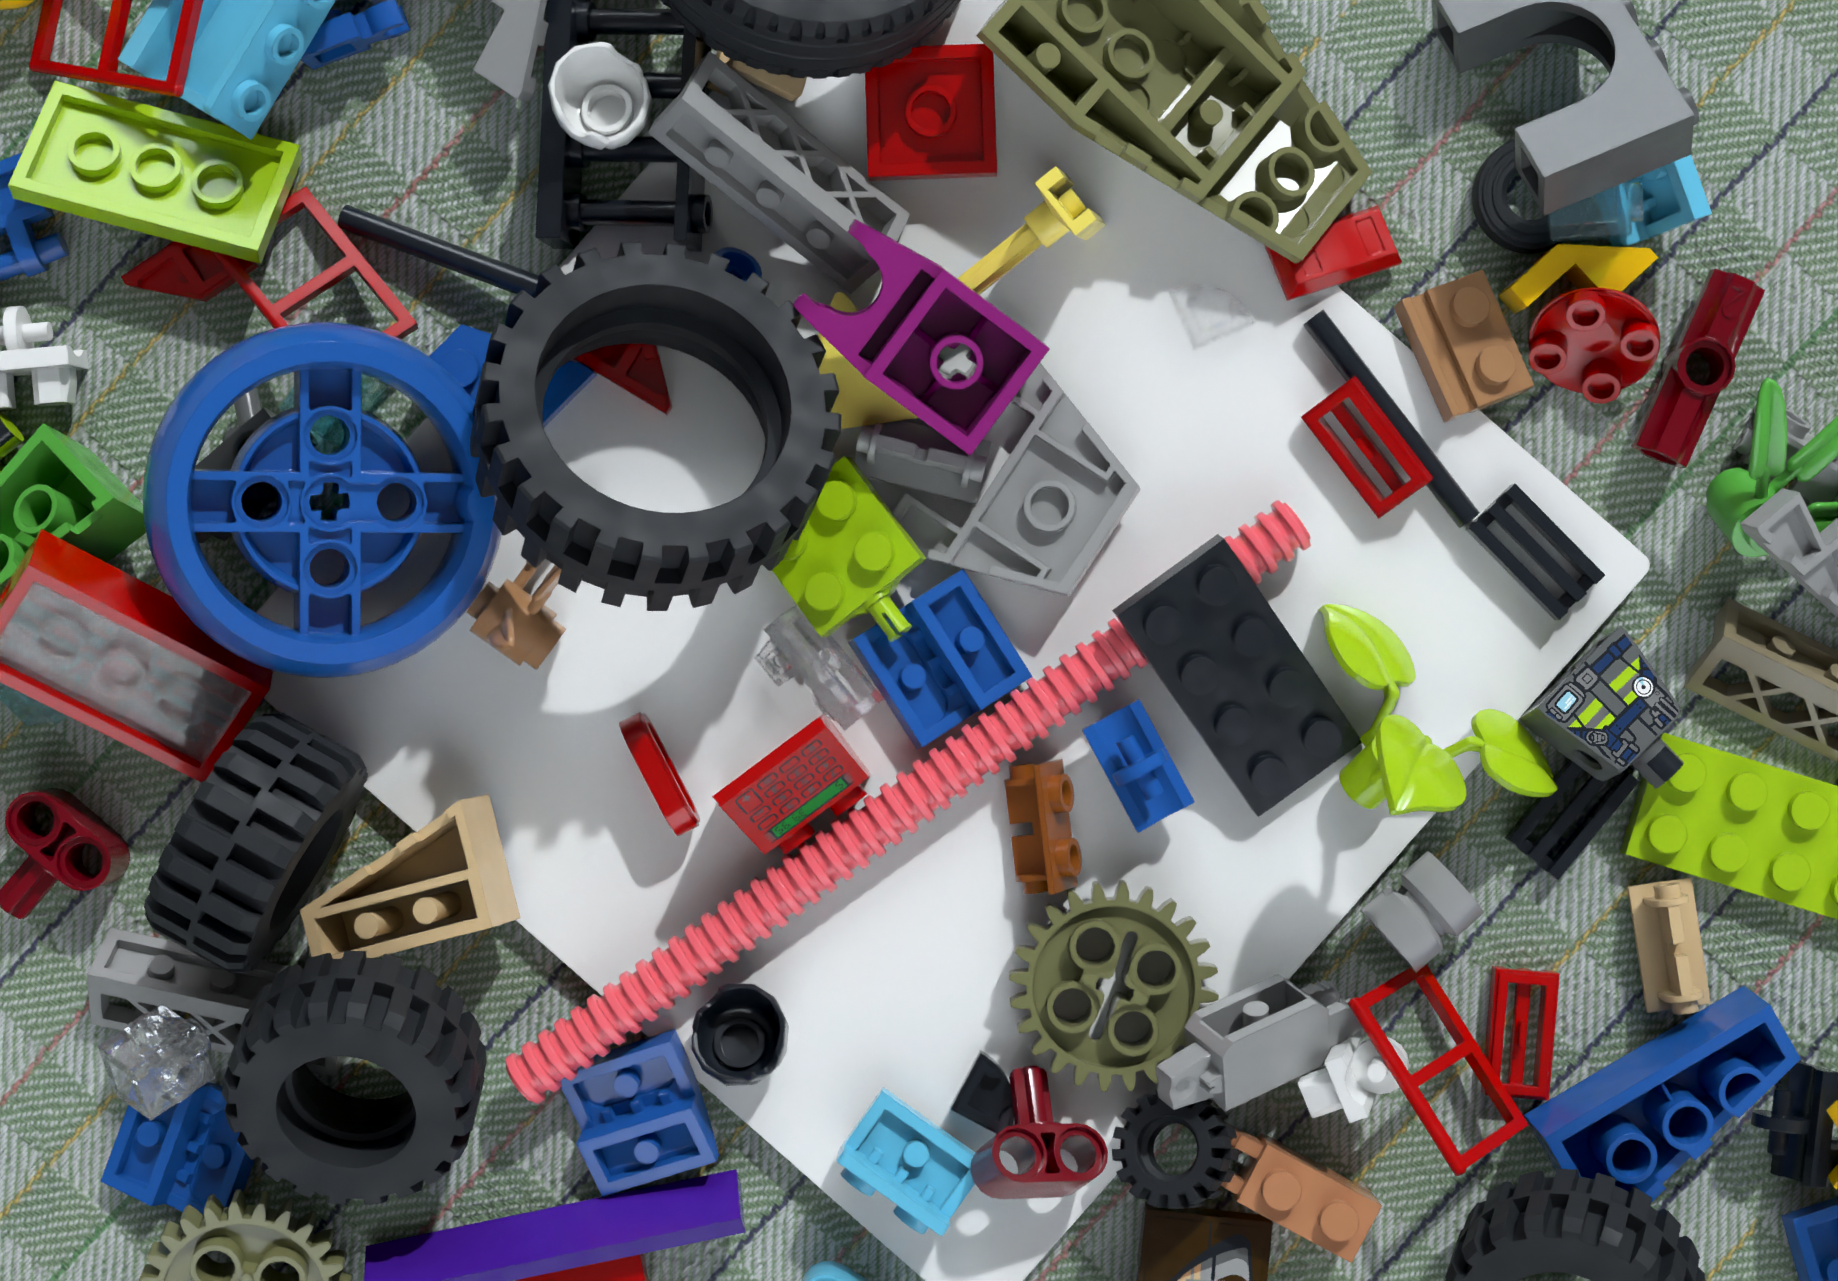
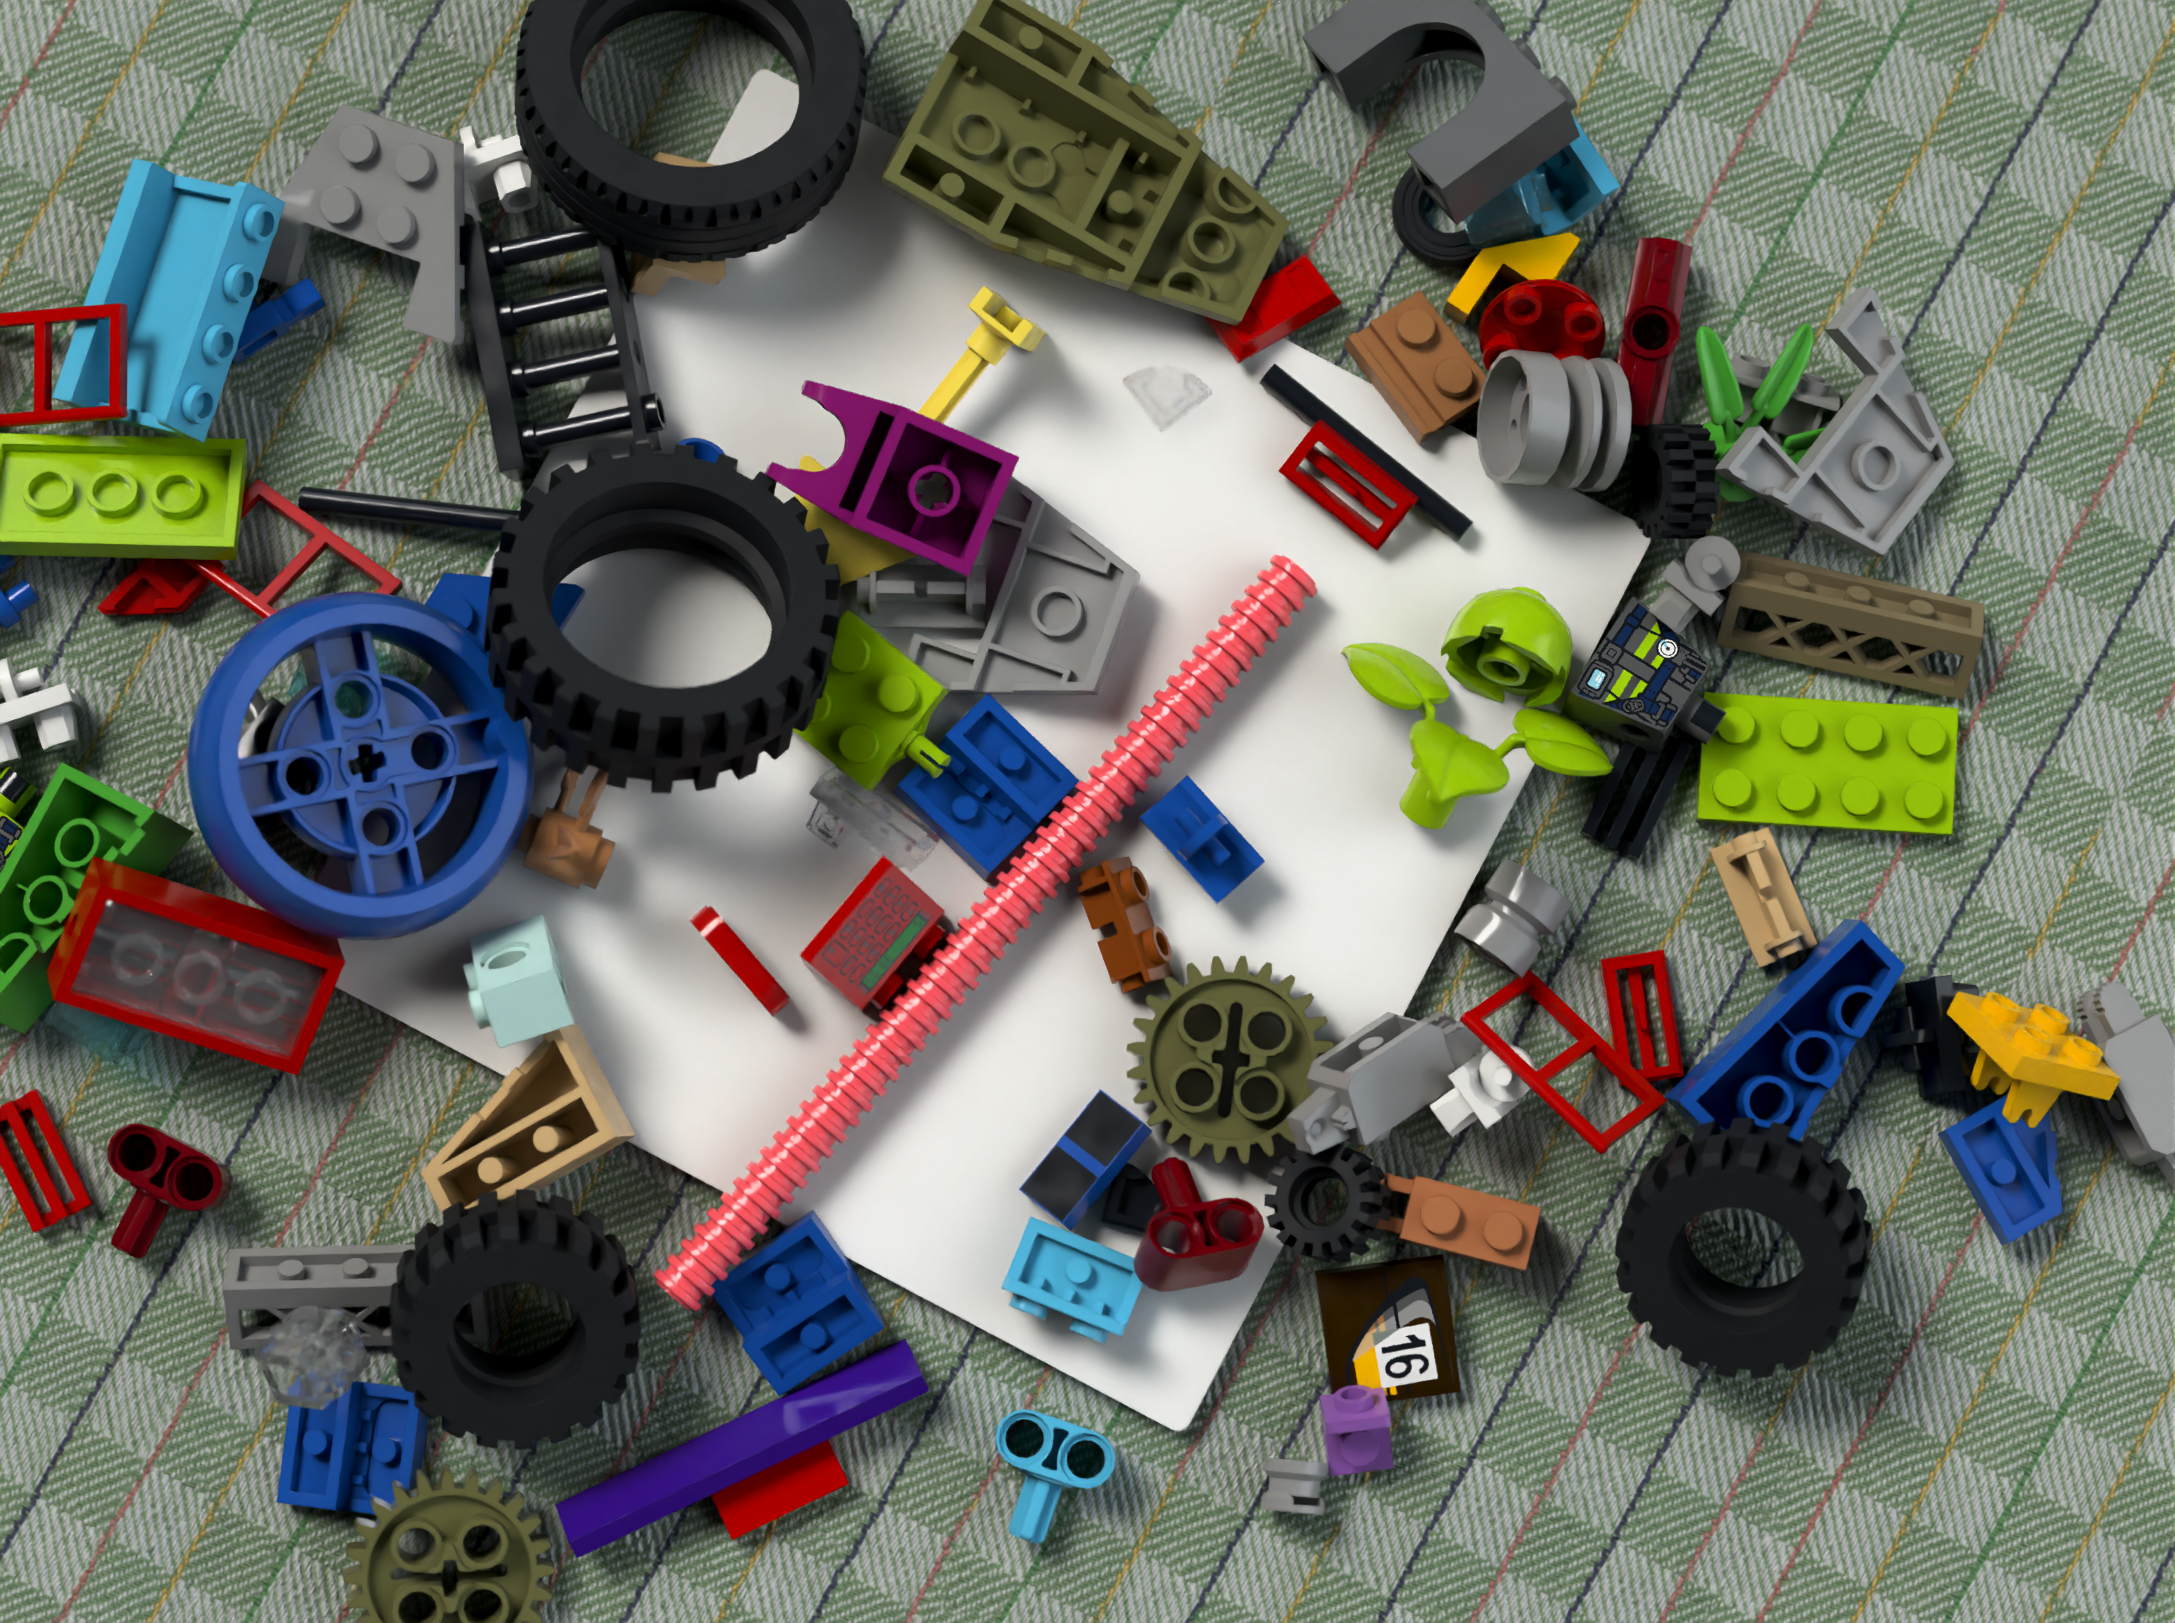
camera: 15 degrees left, 5 degrees down
black tyre [144,713,368,973] -> none
white hair [548,42,653,150] -> none
red tile [574,344,672,416] -> none
light grey fence [648,51,910,294] -> none
black hair [691,984,789,1086] -> none
red plate [865,44,997,181] -> none
black plate [1112,534,1362,817] -> none
black tile [1465,483,1605,620] -> none
none -> light aqua brick [463,914,574,1049]
none -> black tile [1019,1089,1152,1231]
none -> lime cylinder [1441,587,1573,707]
none -> light grey wheel [1477,349,1632,492]
none -> black tyre [1630,424,1720,539]
none -> light grey hips [1649,535,1741,634]

